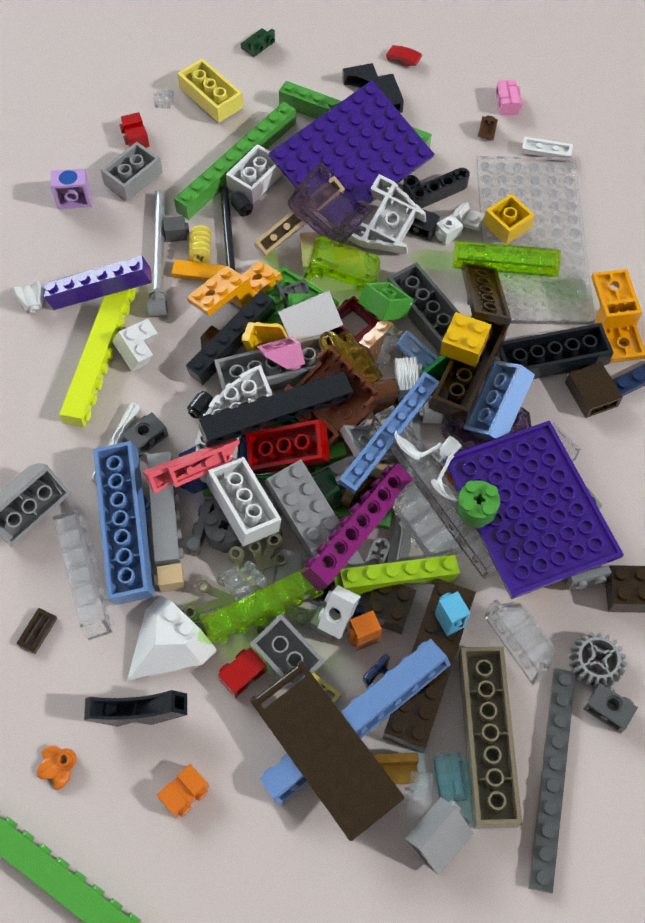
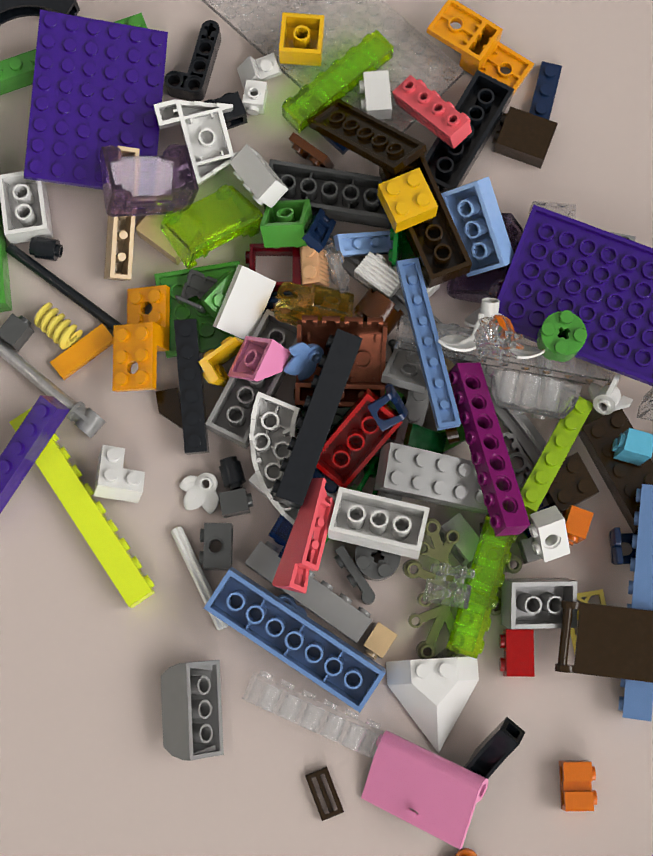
camera: 45 degrees left, 15 degrees up
none -> white plate [179,472,219,514]
none -> dark grey brick [219,488,253,518]
none -> white brick [230,144,289,208]
none -> medium blue plate [283,342,324,381]
none -> reddish brown plate [289,132,334,169]
none -> dark blue plate [302,208,336,253]
none -> white brick [359,70,392,119]
none -> bright pink door [361,731,488,849]
none -> dark blue piece [368,383,408,431]
none -> coral brick [392,75,472,149]
none -> clear hair [474,315,524,367]
none -> white brick [588,374,633,415]

